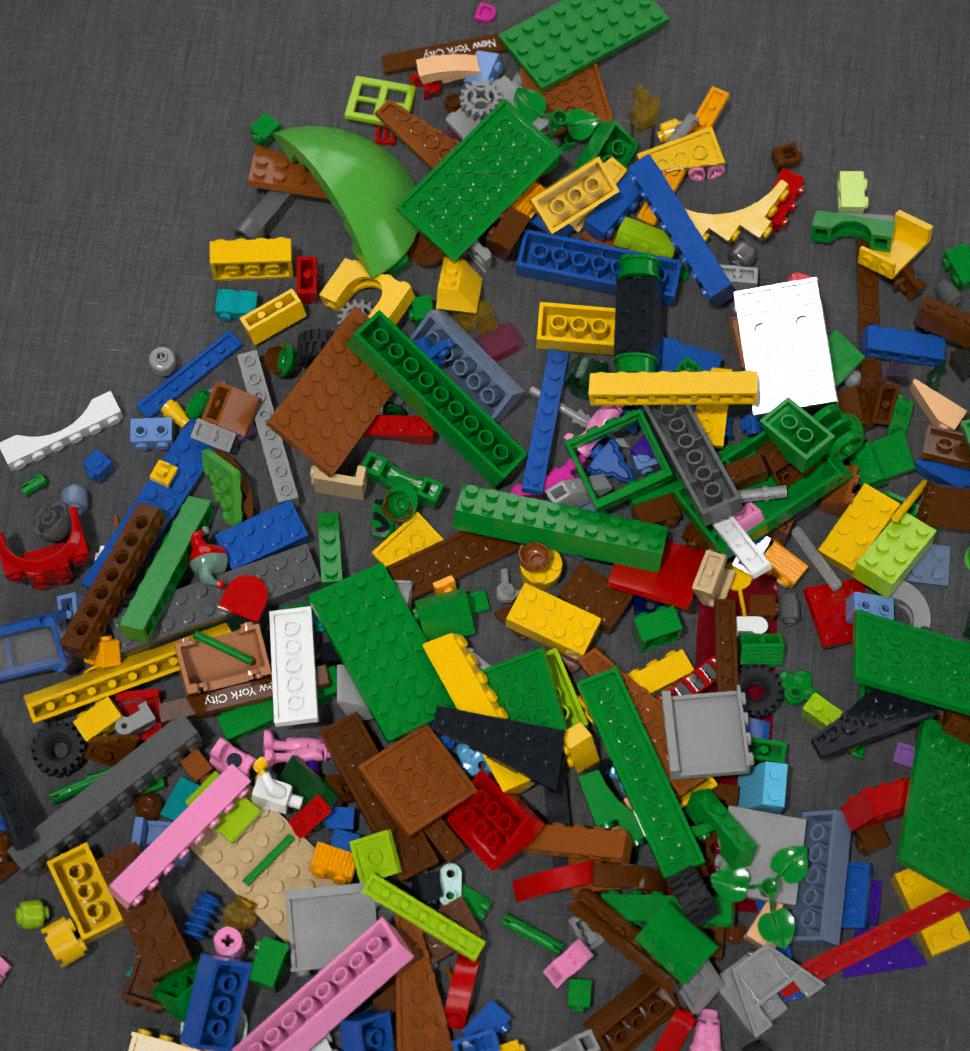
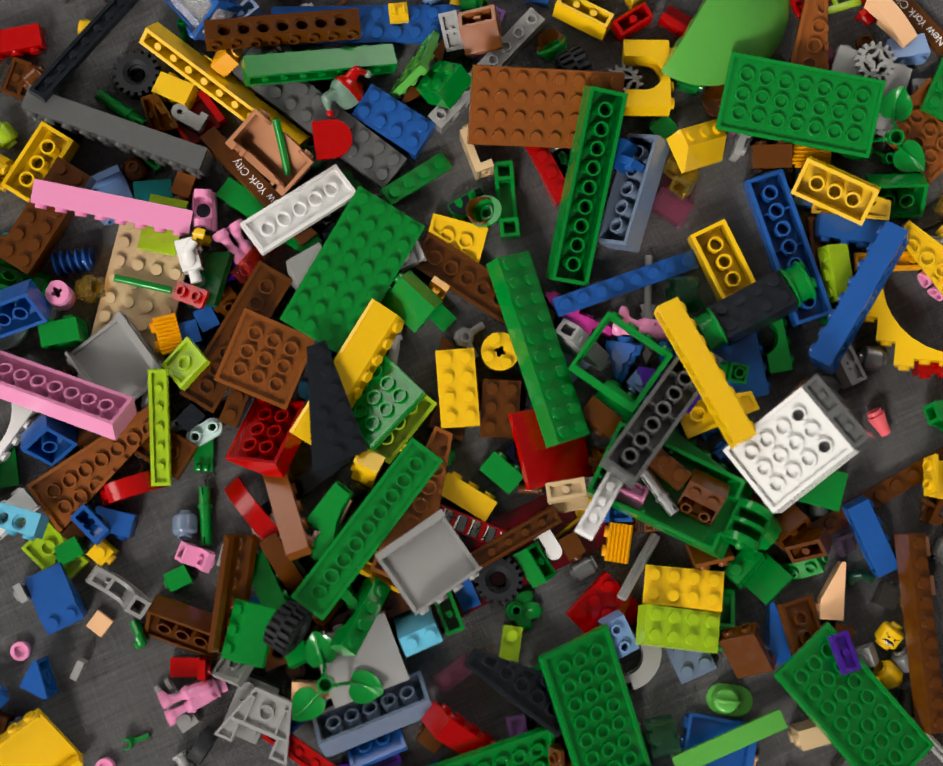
camera: 60 degrees right, 15 degrees up
dark orange hair [518,541,551,573] -> none
green slope [759,397,835,474] -> none
yellow bar [891,480,927,522] -> none
none -> sand blue head [172,510,197,540]
none -> green arm [176,18,189,43]
none -> clear red plate [230,245,279,285]
none -> green brick [416,60,471,109]
none -> clear pink brick [433,652,472,693]
none -> reddish brown pin [519,482,542,496]
none -> red panel [658,5,693,38]
none -> green arch [763,317,795,375]

